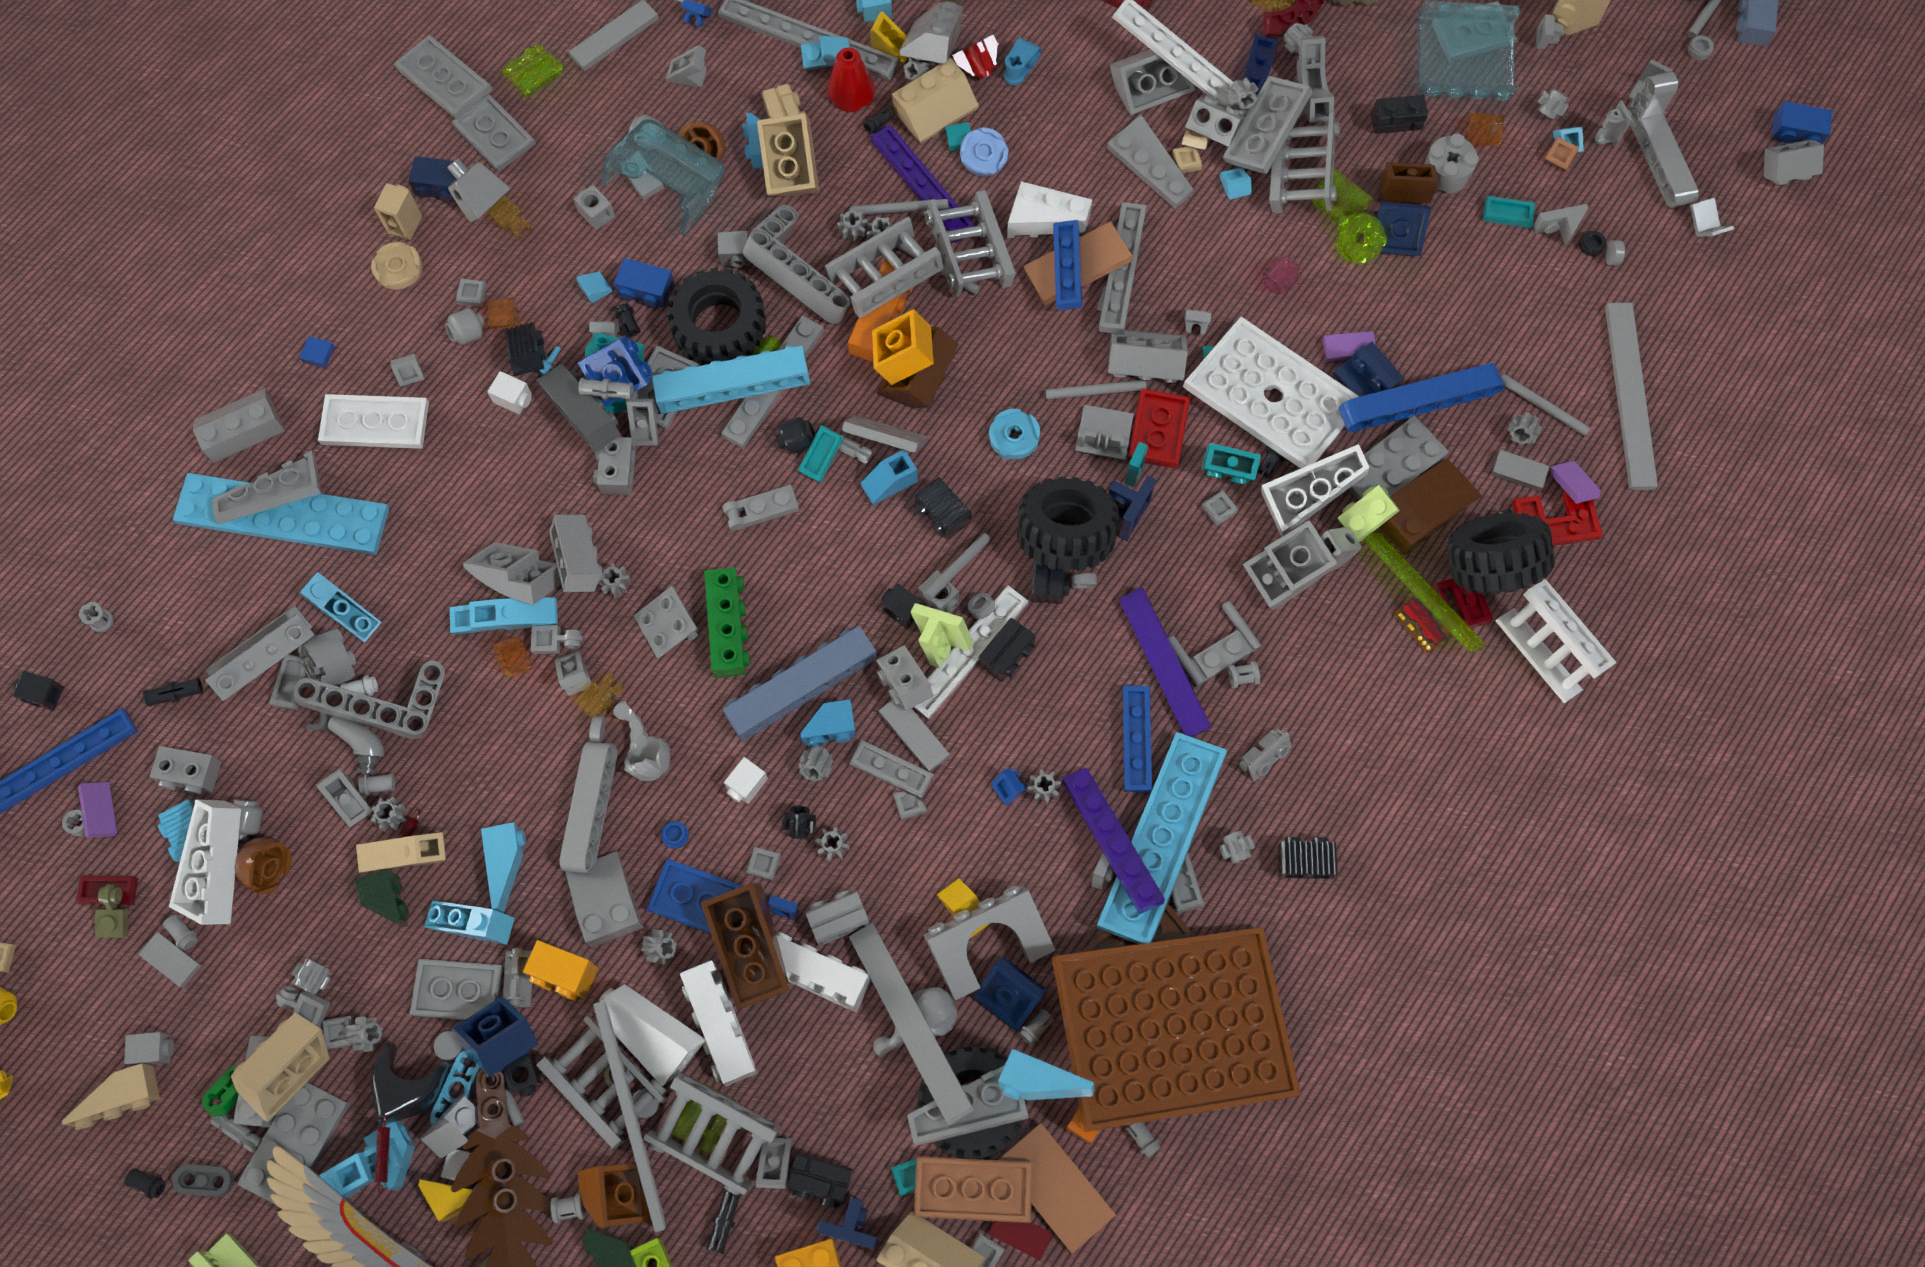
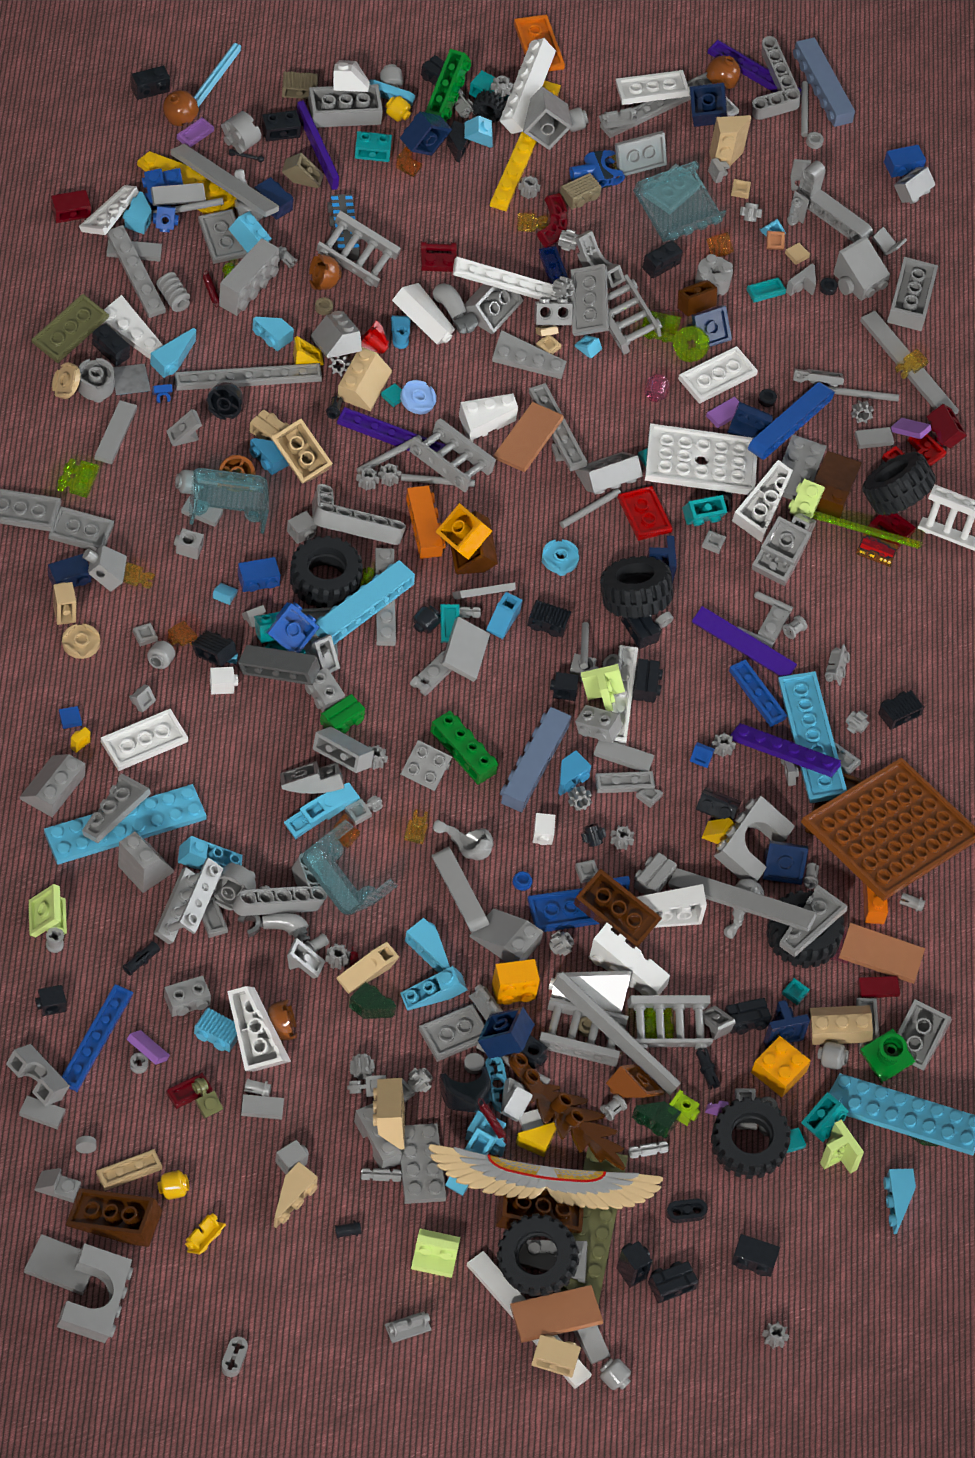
camera: 40 degrees left, 15 degrees down
dark grey plate [172,1164,234,1197] -> none
green beam [202,1065,239,1117] -> none
light grey slope [554,650,592,696] -> none
light grey pin [579,378,634,400] -> none
light grey tile [589,716,606,743] -> none
black pin [615,304,641,337] -> none
medium azure slope [801,36,850,71] -> none
light grey fence [825,217,943,318] -> none
red cone [828,47,875,112] -> none
nougat tile [914,1157,1033,1223] -> none
medium azure slope [998,1049,1095,1100] -> none
blue plate [1053,220,1083,311] -> none
light grey hinge [1075,405,1134,460] -> none
teal tile [1125,442,1148,487] -> none
light grey tile [1184,309,1212,334] -> none
none -> yellowish green bracket [29,884,67,937]
none -> yellow plate [71,727,90,753]
none -> light grey slope [118,831,174,893]
none -> black cylinder [206,382,244,420]
none -> clear light blue windscreen [302,819,398,915]
none -> green brick [320,694,365,734]
none -> white slope [392,283,455,344]
none -> light grey piece [432,283,479,334]
none -> light grey tile [441,617,490,682]
none -> white plate [678,346,758,404]
none -> black brick [696,787,742,821]
none -> tan tile [731,179,751,199]
none -> black tile [758,389,777,407]
none -> tan tile [785,243,810,265]
none -> light grey hinge [793,369,844,387]
none -> light grey slope [833,236,890,301]
none -> light grey brick [887,257,938,331]
none -> clear yellow plate [895,349,929,379]
none -> dark red brick [926,404,967,449]

